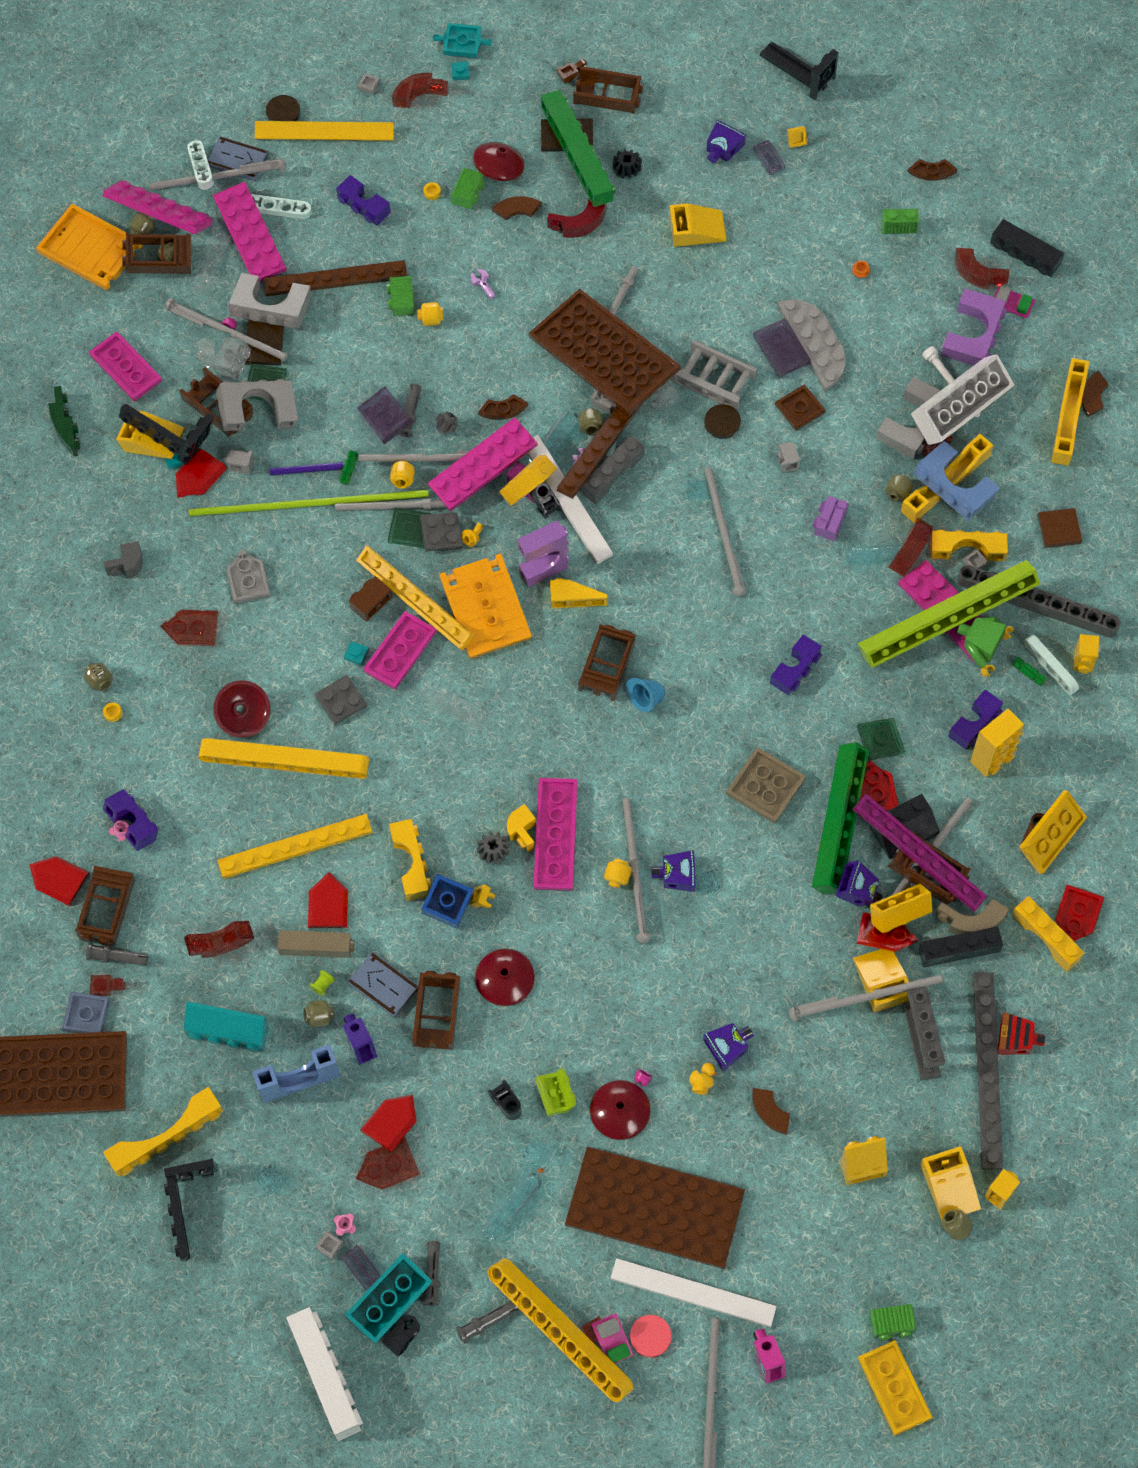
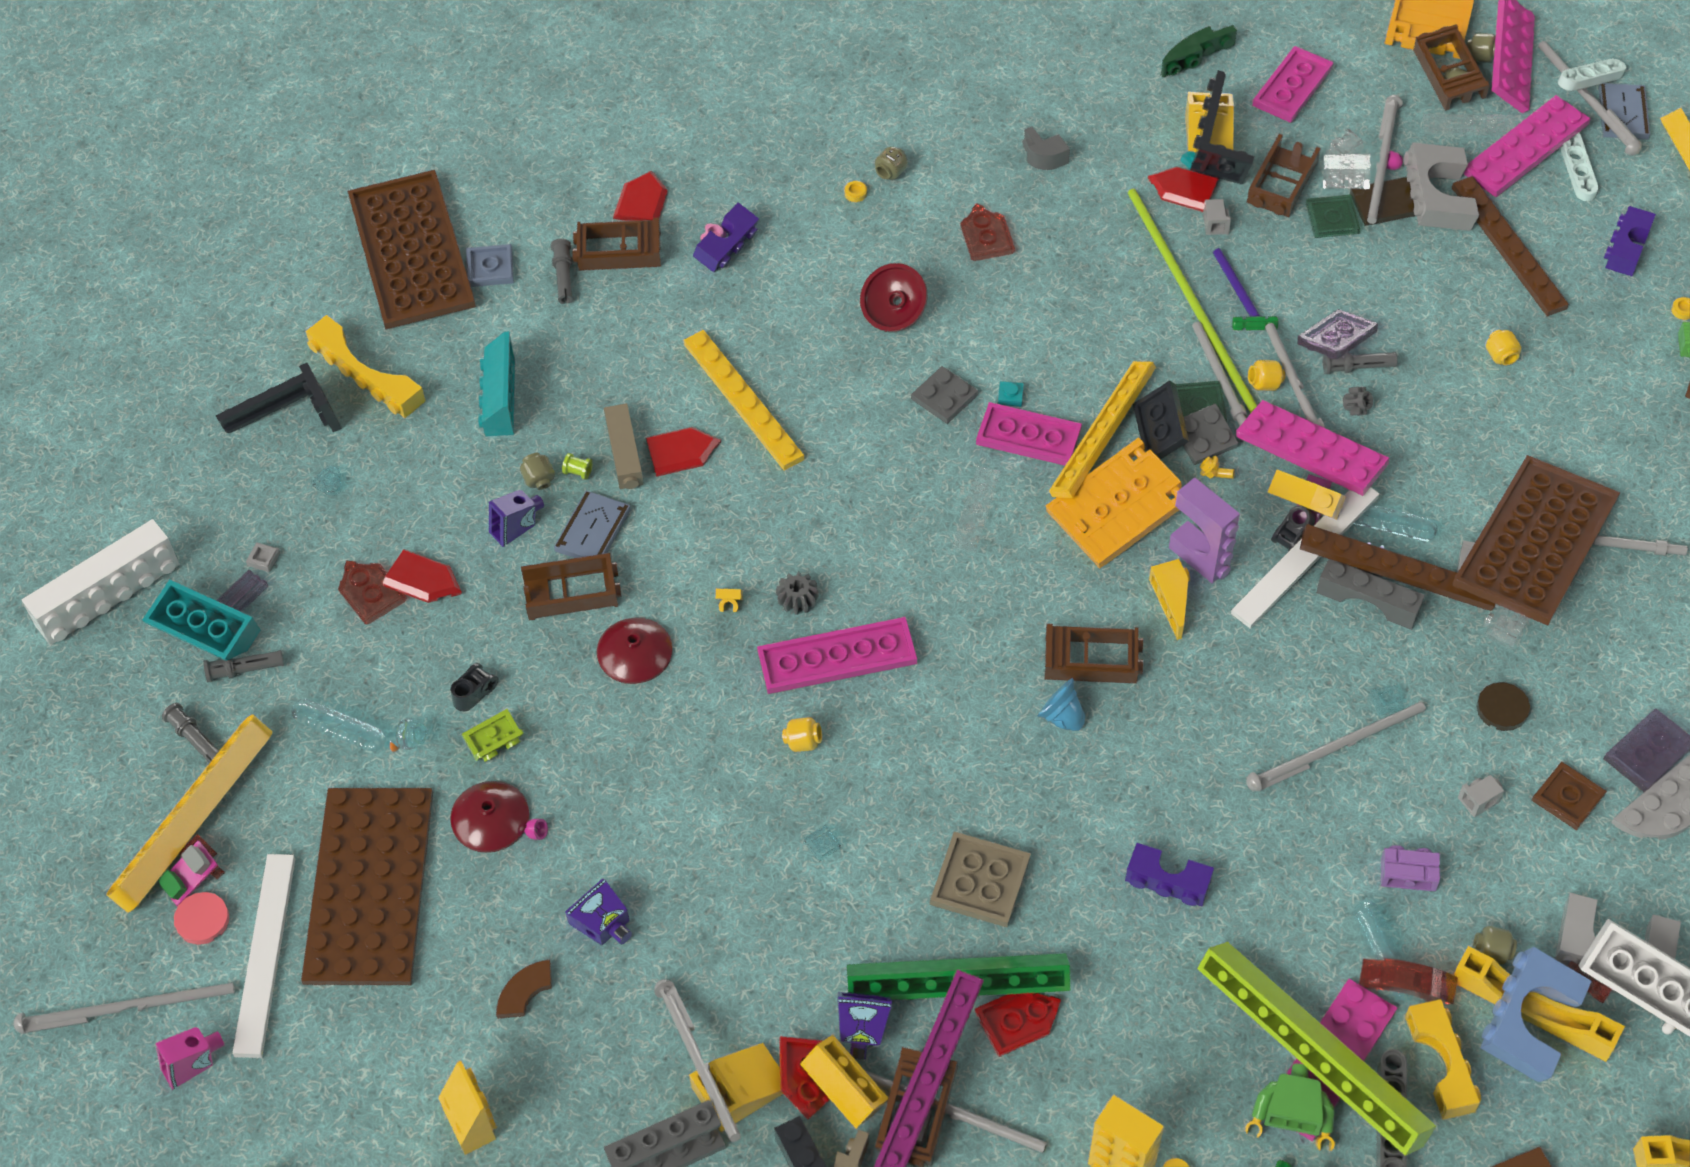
camera: 75 degrees right, 10 degrees down
clear red plate [90,975,126,996] -> none
clear red arch [184,920,254,958] -> none
yellow beam [198,738,370,779] -> none
light grey arch [216,379,298,431] -> none
light grey tile [226,549,271,604] -> none
medium blue arch [252,1044,341,1103] -> none
bright pink plate [334,1213,356,1236] -> none
reddish brown brick [349,576,393,622] -> none
black piece [382,1315,420,1357] -> none
bright green brick [387,276,415,316] -> none
yellow arch [389,819,431,901] -> none
blue brick [421,874,473,929] -> none
lavender bar [471,269,495,299] -> none
reddish brown tile [478,394,529,420] -> none
yellow brick [507,804,536,852] -> none
olive head [579,408,603,436] -> none
light grey bar [622,798,651,943] -> none
dark purple torso [651,850,696,892] -> none
light grey fence [672,340,757,410] -> none
yellow animal [689,1063,717,1095] -> none
clear green tile [857,718,905,761] -> none
black slope [870,794,940,859] -> none
dark purple arch [948,689,1004,750] -> none
light grey tile [962,549,989,569] -> none
none -> black plate [1133,380,1189,460]

